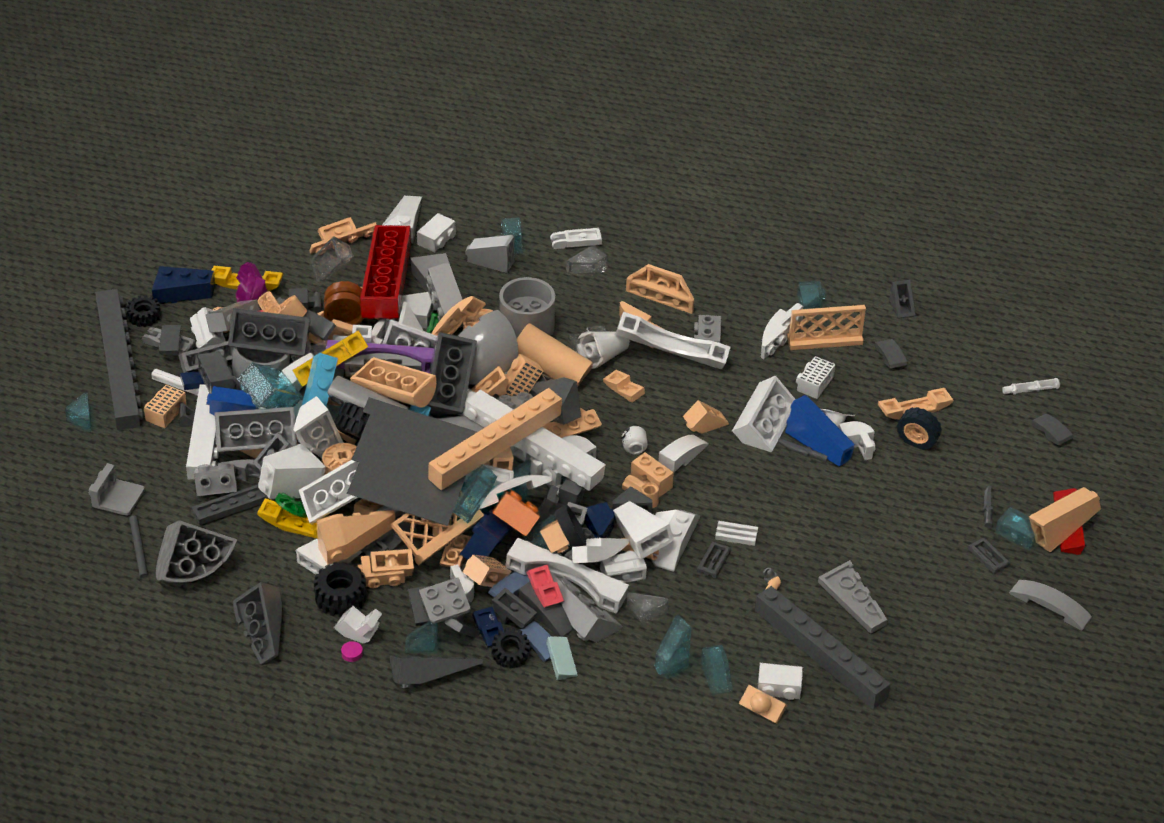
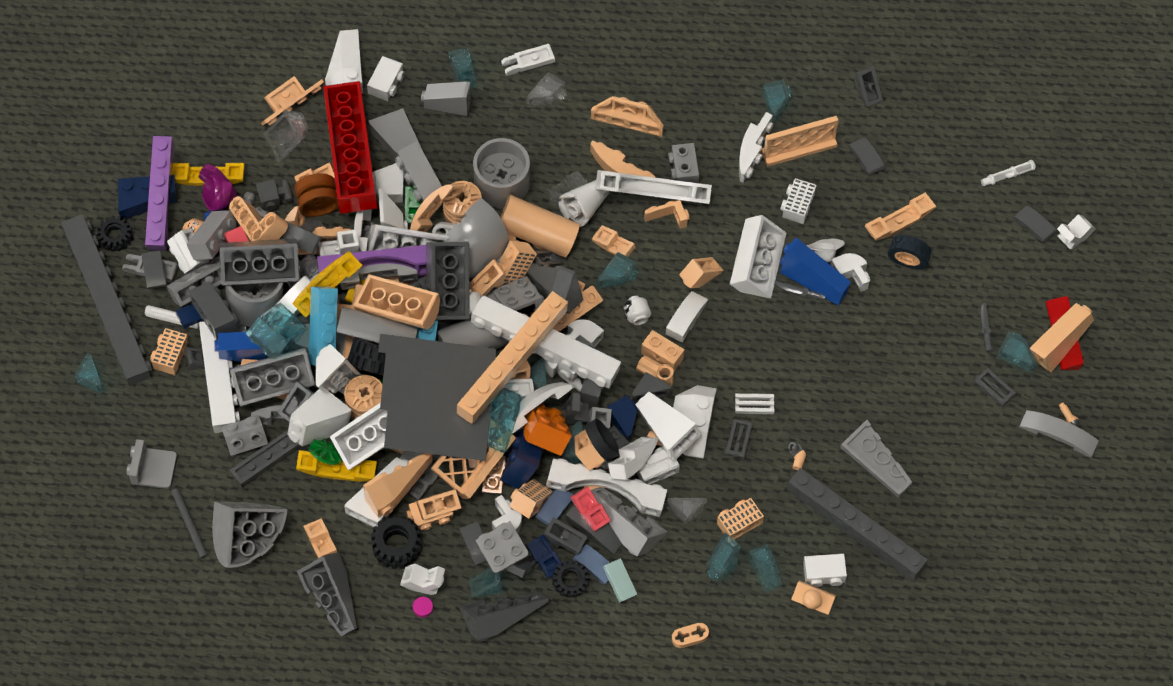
camera: 10 degrees left, 20 degrees up
none -> medium lavender arch [145,136,175,251]
none -> light nougat slope [303,518,337,559]
none -> clear light blue slope [597,252,638,289]
none -> light nougat bracket [644,200,690,229]
none -> light nougat beam [672,623,709,648]
none -> light nougat brick [717,498,764,542]
none -> white brick [1058,214,1096,249]
none -> light nougat piece [1059,403,1080,427]

